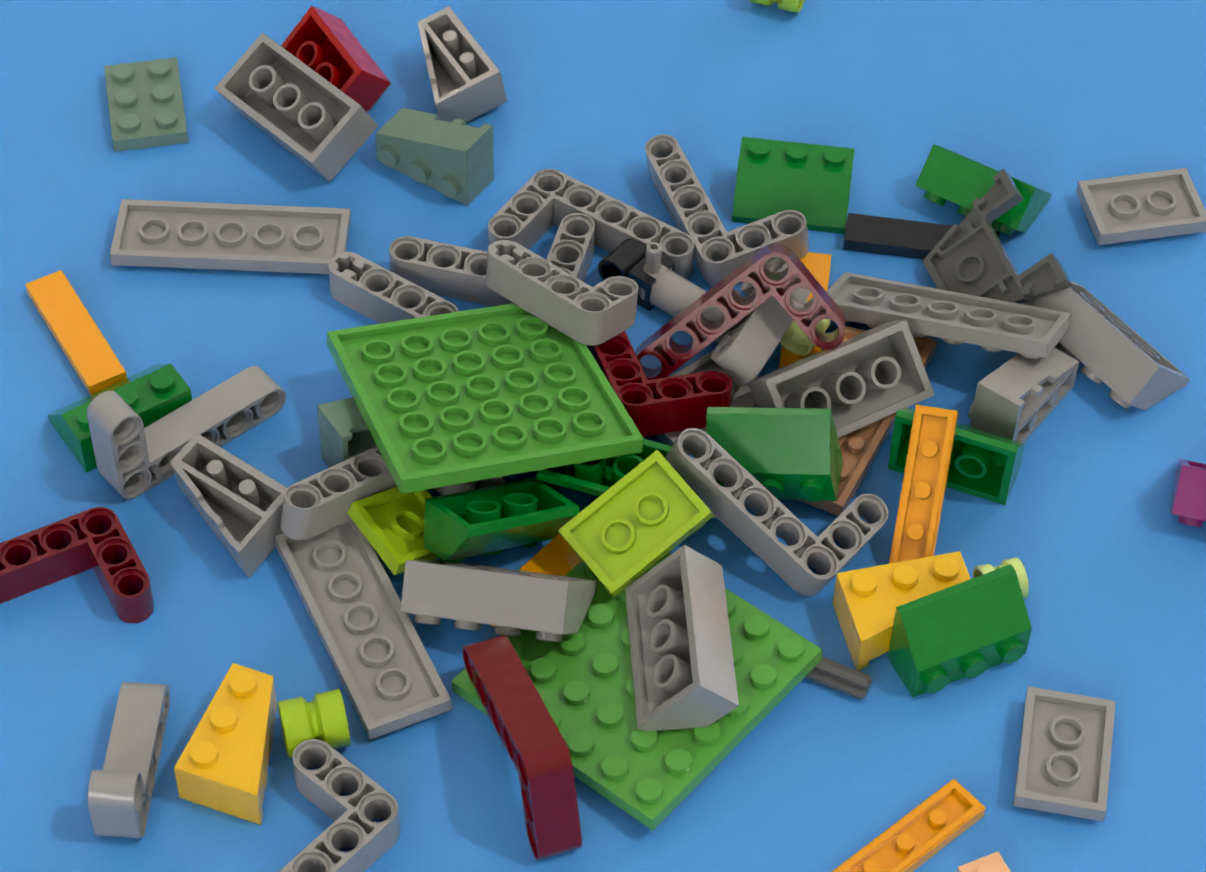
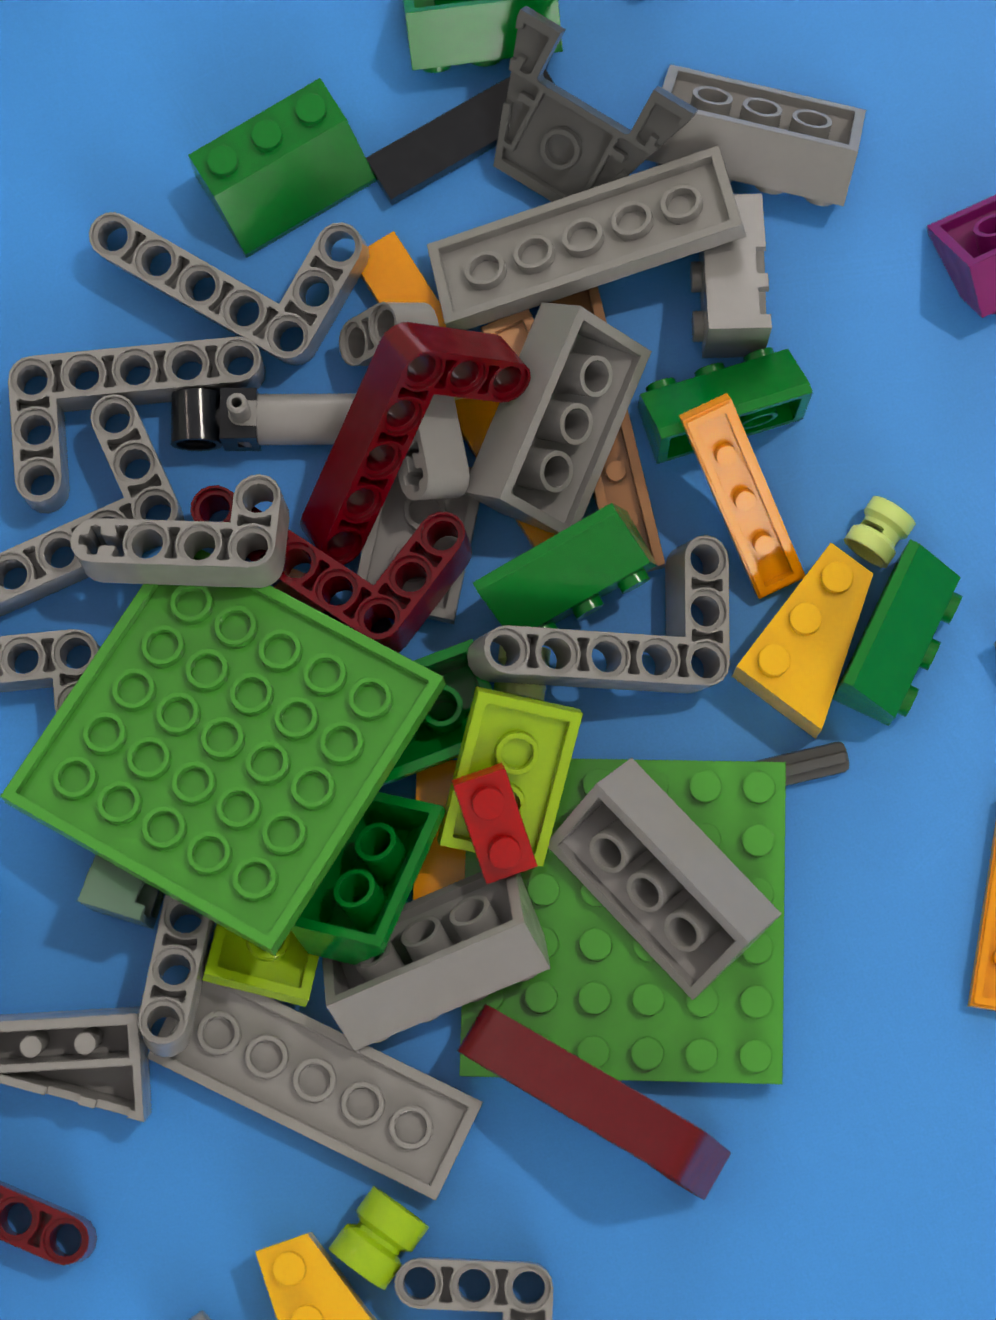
camera: 35 degrees left, 30 degrees up
none -> red plate [451,763,538,884]

